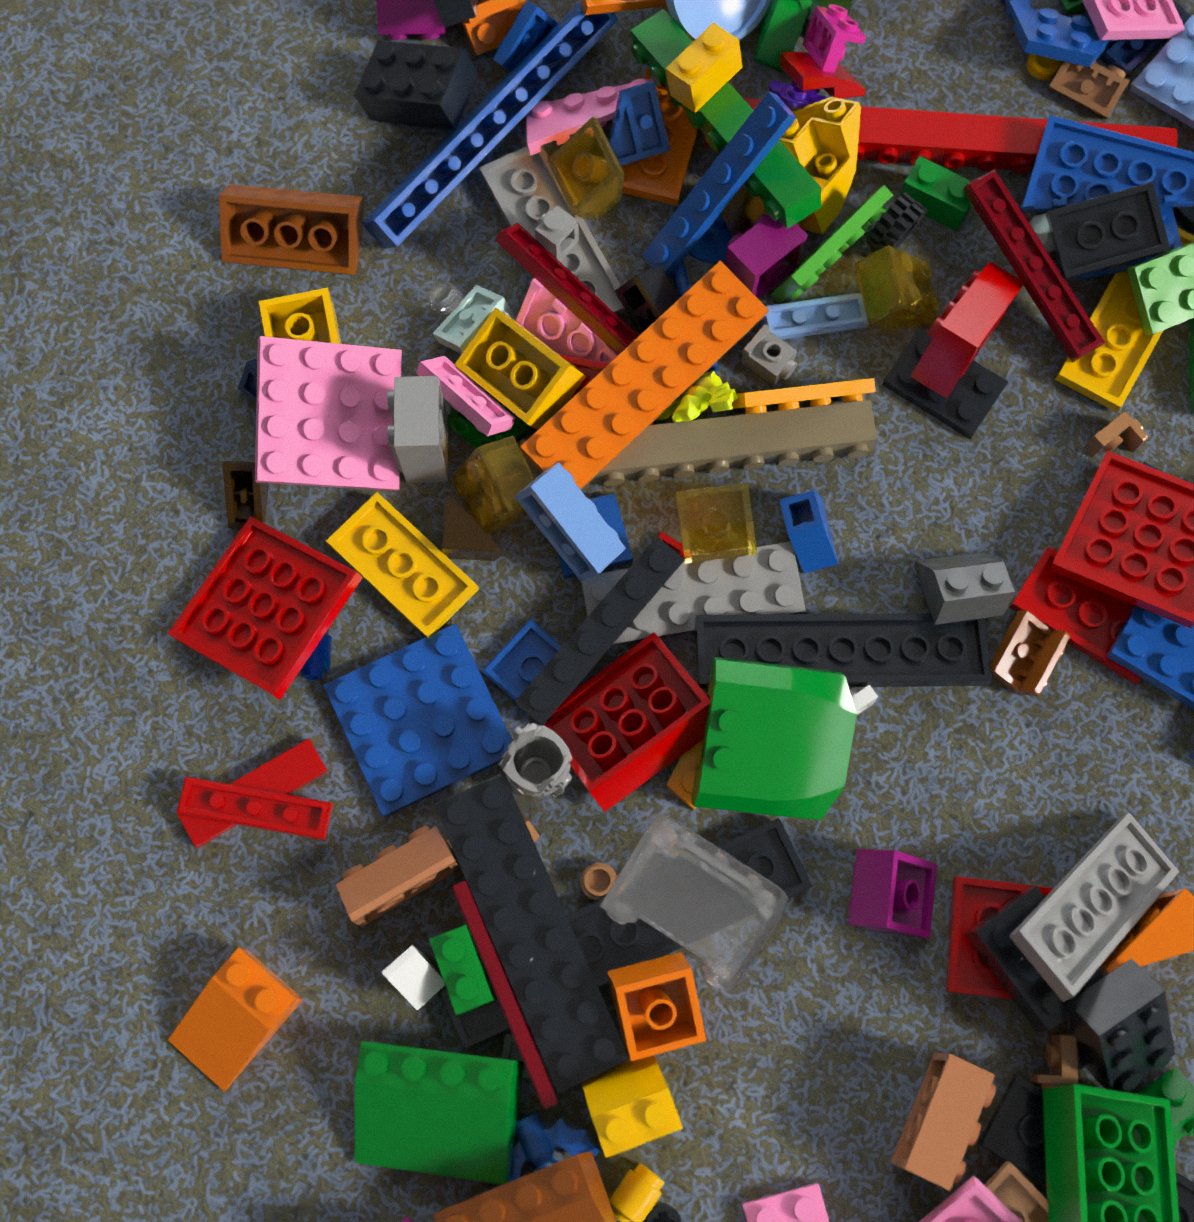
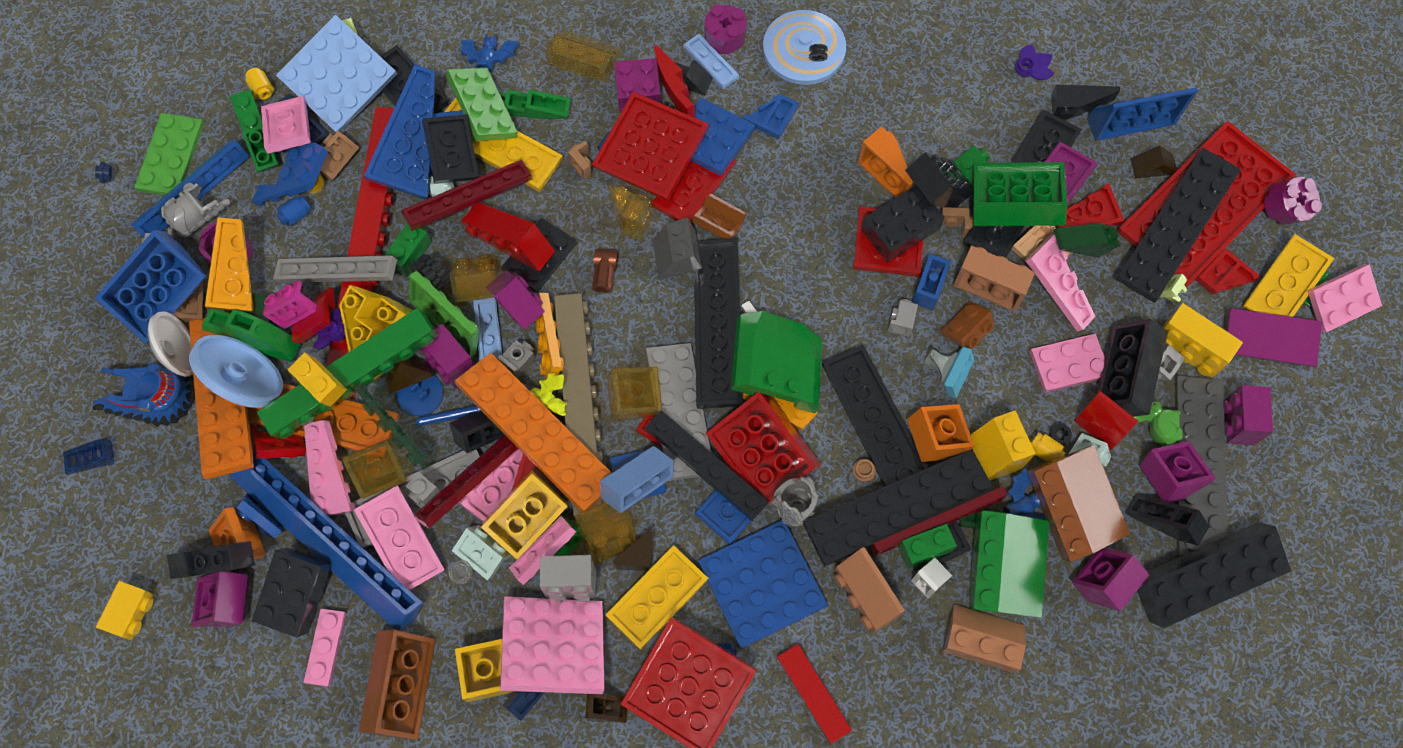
camera: 90 degrees left, 5 degrees down
orange slope [168,947,304,1091] -> none
red tile [176,776,334,841] -> none
clear windscreen [600,815,788,993] -> none
blue wing [605,81,670,169] -> none
blue plate [642,91,797,279] -> none
blue slope [779,490,839,574] -> none
magenta slope [848,849,937,939] -> none
light grey plate [1009,813,1179,1002] -> none
none -> red wing [250,424,306,459]
none -> light grey plate [273,256,397,283]
none -> blue brick [276,195,311,226]
none -> bright pink plate [303,609,347,687]
none -> clear green wing [354,383,431,470]
none -> bright pink plate [354,486,445,590]
none -> magenta brick [485,270,545,330]
none -> copper piece [592,248,618,294]
none -> clear yellow slope [608,184,652,242]
none -> light grey brick [888,299,918,337]
none -> blue brick [912,254,951,310]
none -> medium azure piece [925,347,975,398]
none -> dark orange bracket [941,301,995,349]
none -> nougat slope [942,605,1026,673]

